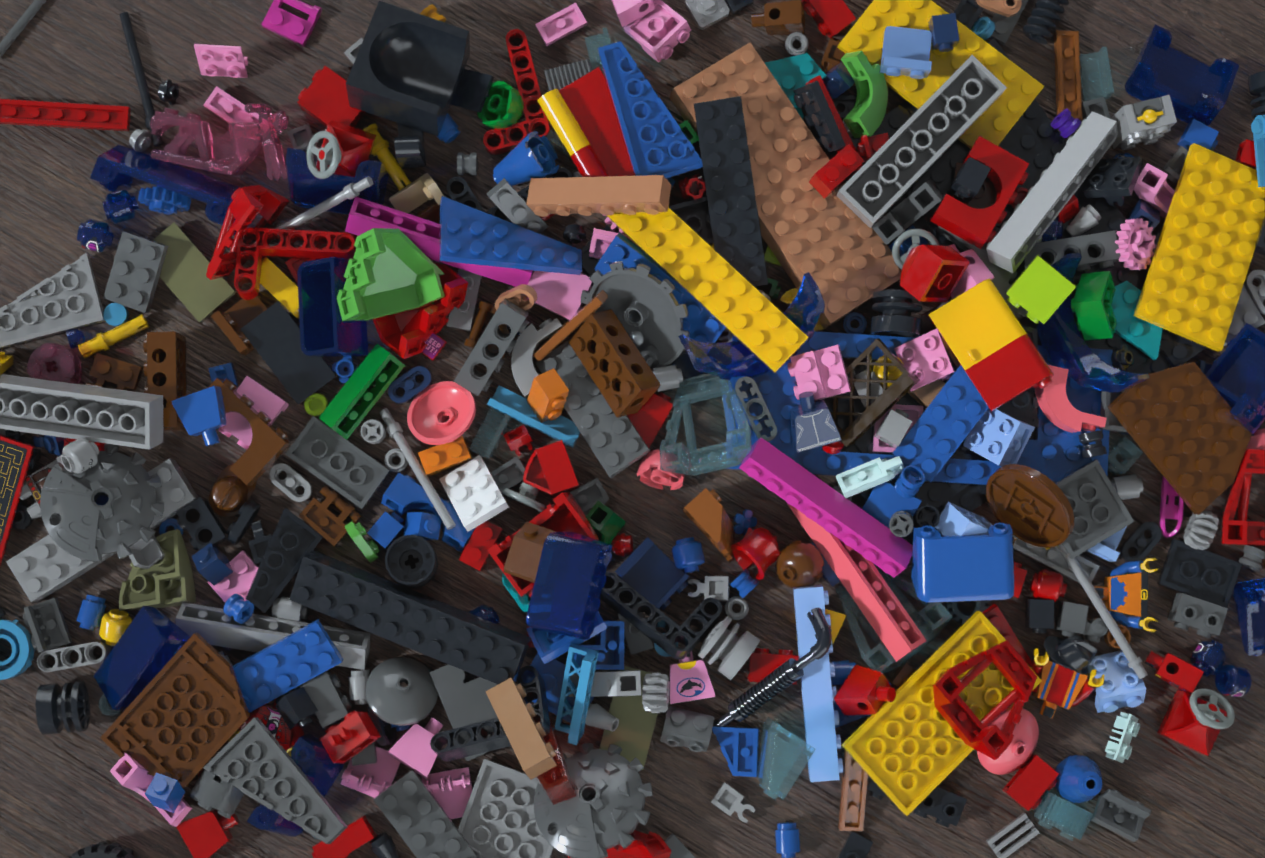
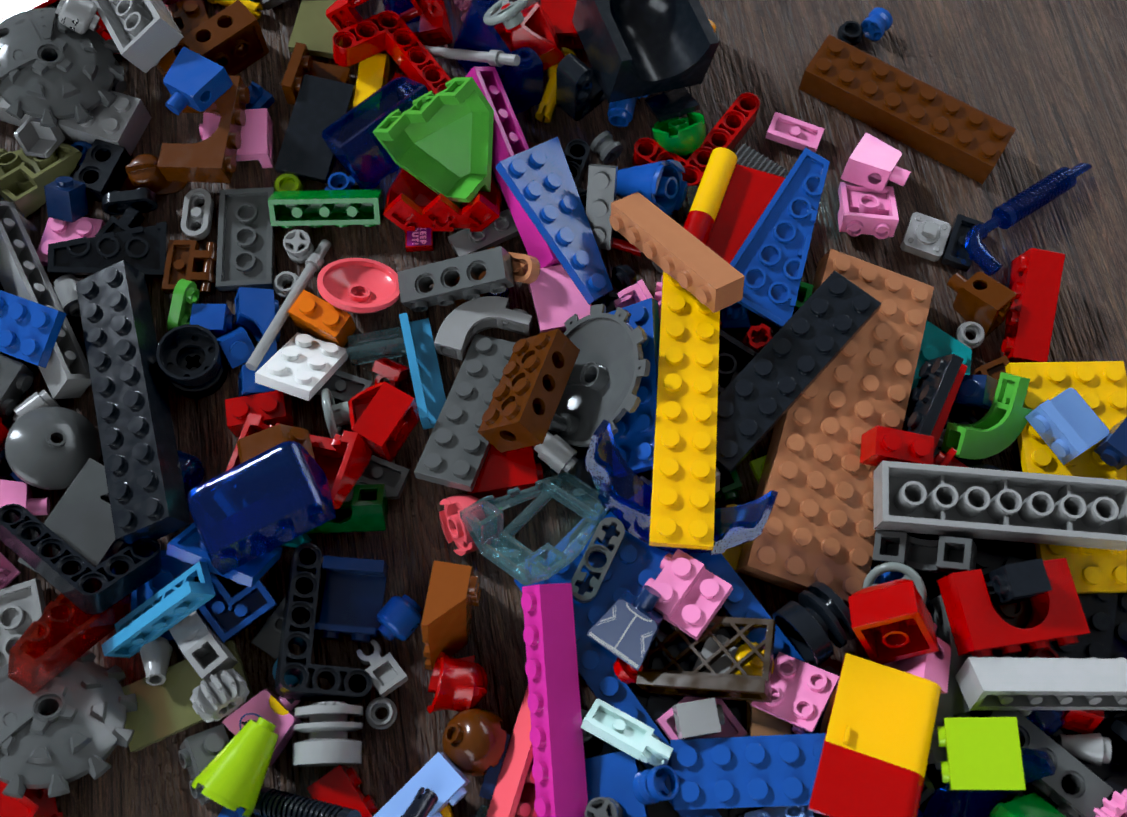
camera: 50 degrees right, 15 degrees down
blue wheel [223,594,254,624] -> none
dark blue plate [388,366,432,404] -> none
tan bracket [389,173,444,213] -> none
medium nougat brick [486,678,557,780] -> none
orange brick [527,368,569,423] -> none
dark orange tile [533,290,608,361] -> none
red plate [610,533,633,557] -> none
blue wheel [729,569,759,598] -> none
blue plant [733,509,757,535] -> none
blue plate [843,312,867,334] -> none
none -> lime cone [191,717,279,817]

